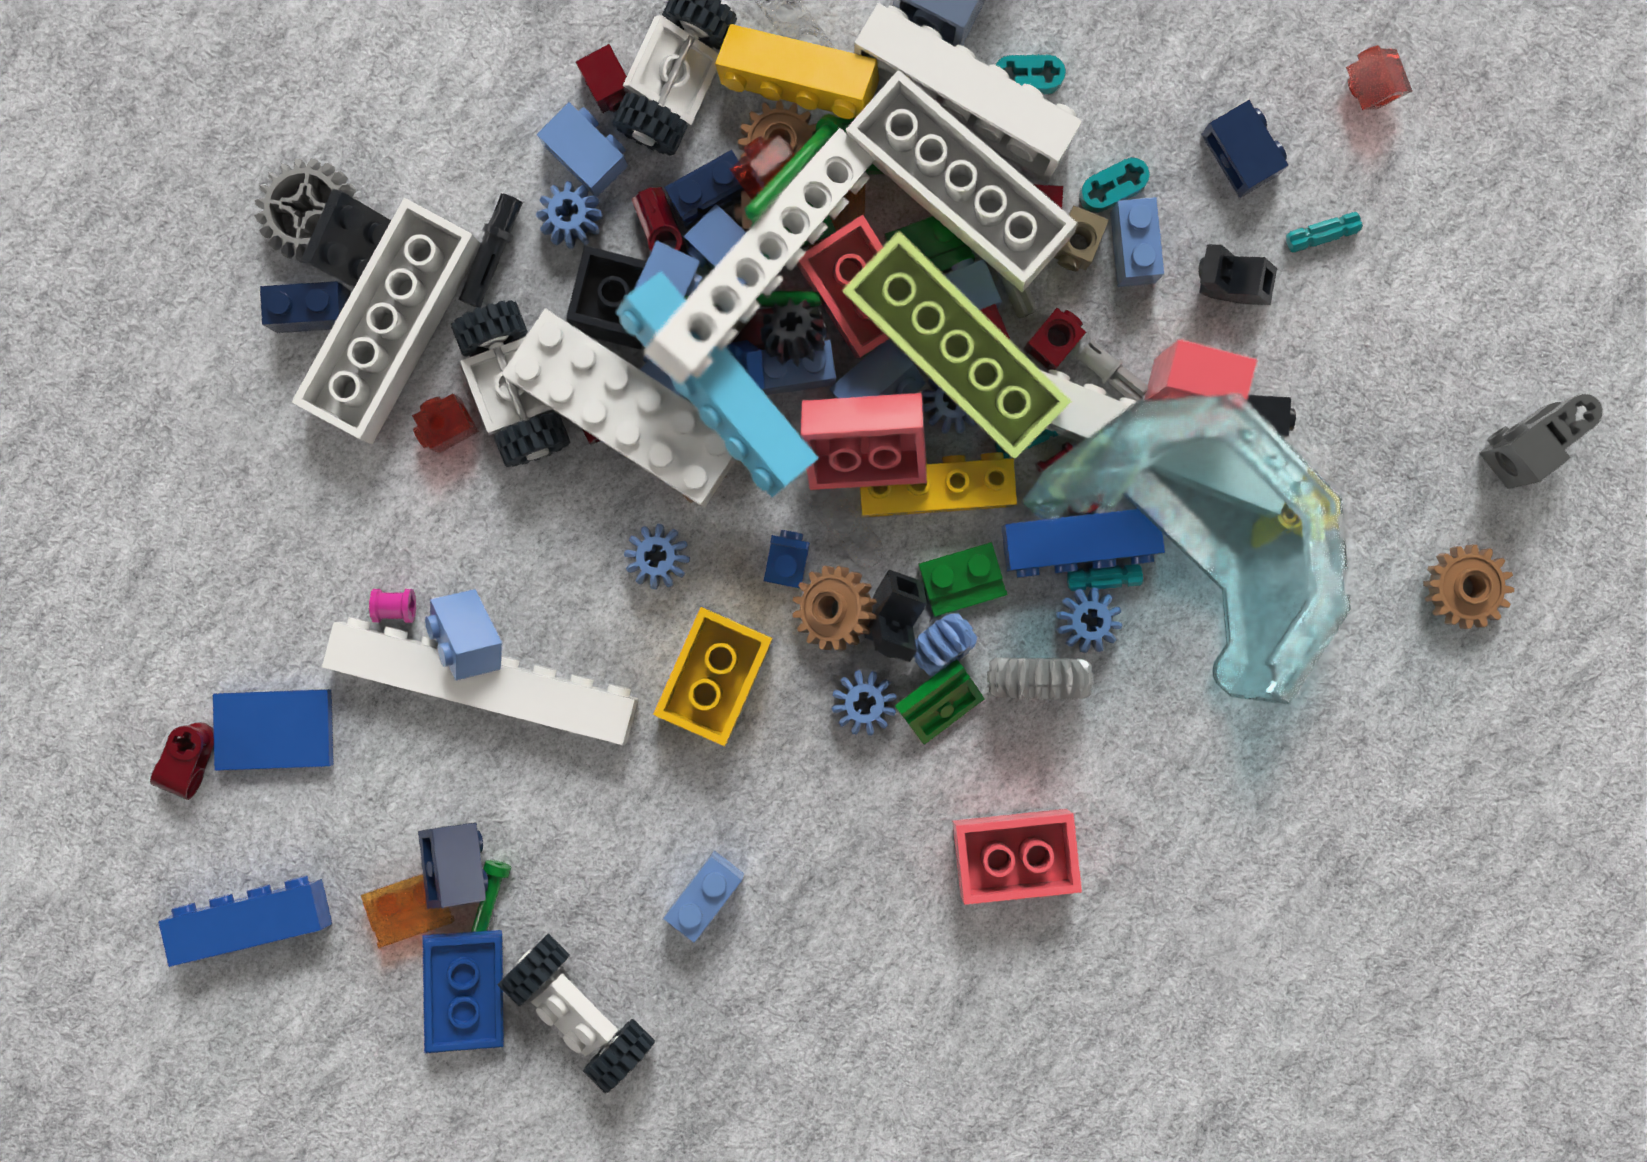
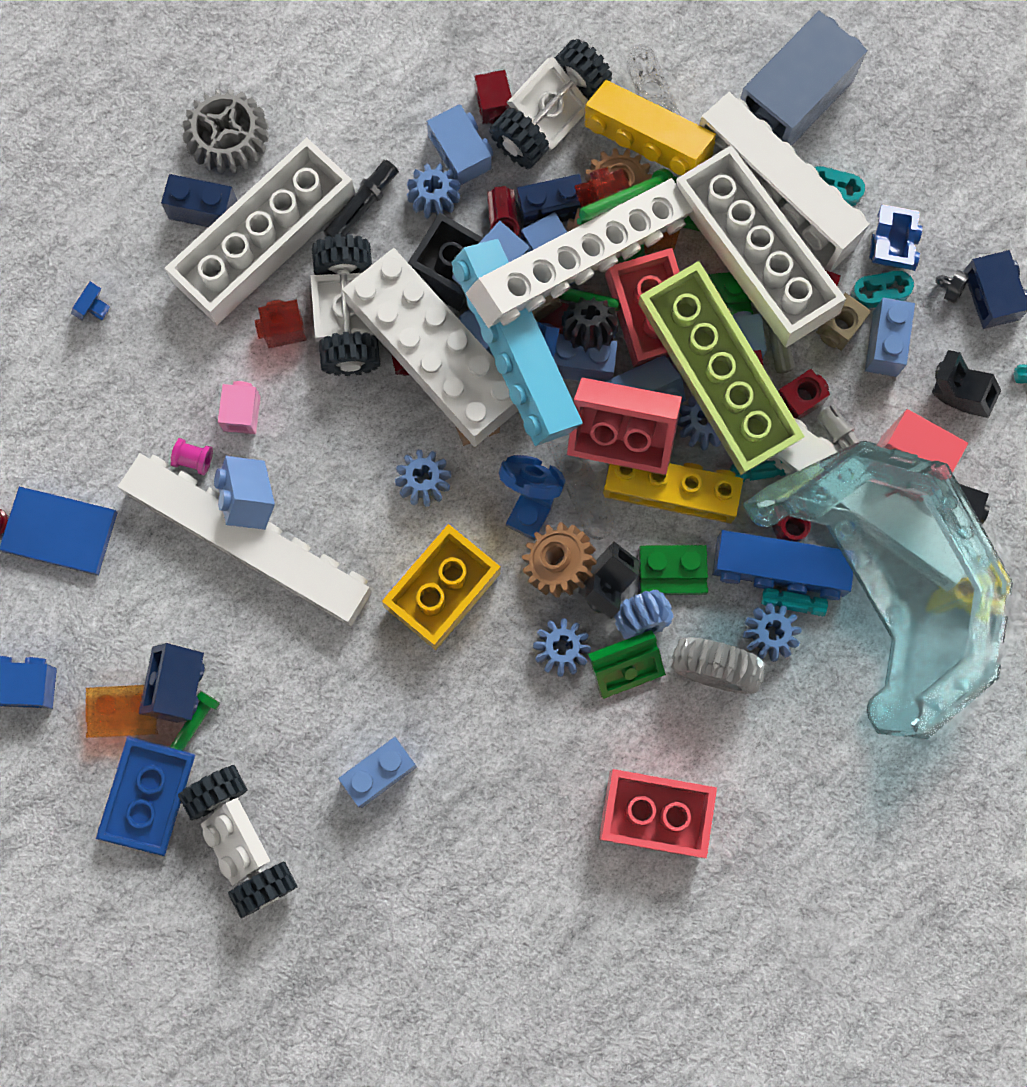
camera: 10 degrees right, 10 degrees down
black plate [301,189,391,288] -> none
none -> blue tile [71,281,110,321]
none -> bright pink brick [218,381,261,434]
none -> blue tile [498,455,566,499]
none -> blue cylinder [869,204,923,271]
none -> black tile [935,270,969,304]

